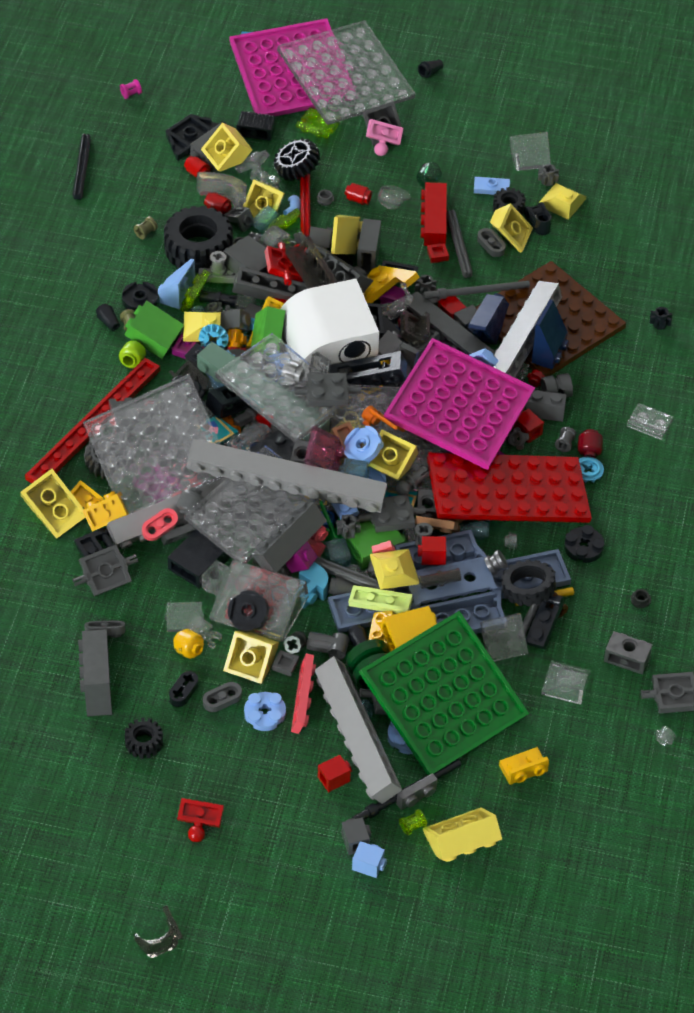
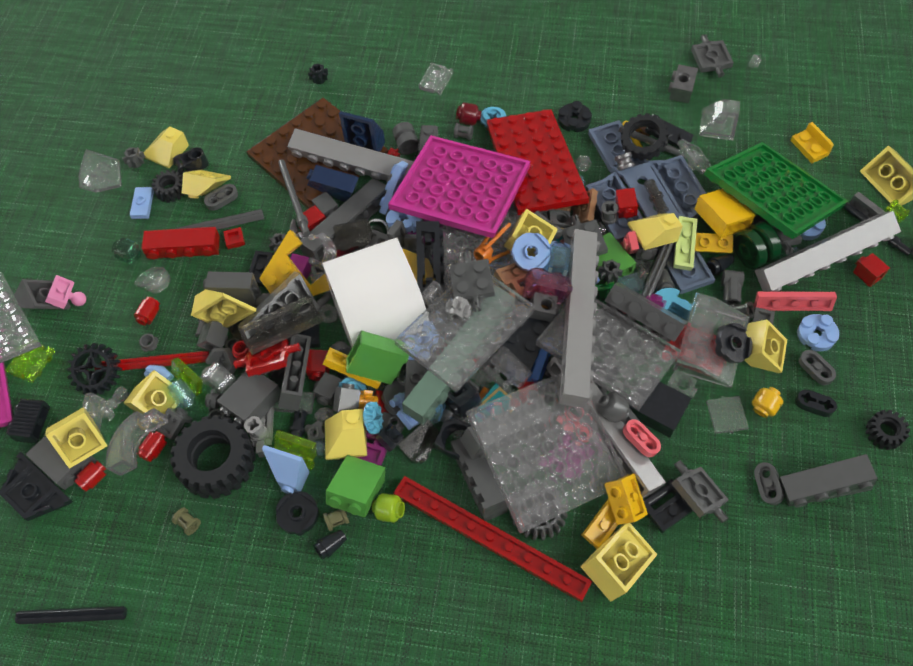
camera: 90 degrees left, 10 degrees up
clear plate [185,615,222,649] -> none
pearl dark grey plate [631,589,651,608] -> none

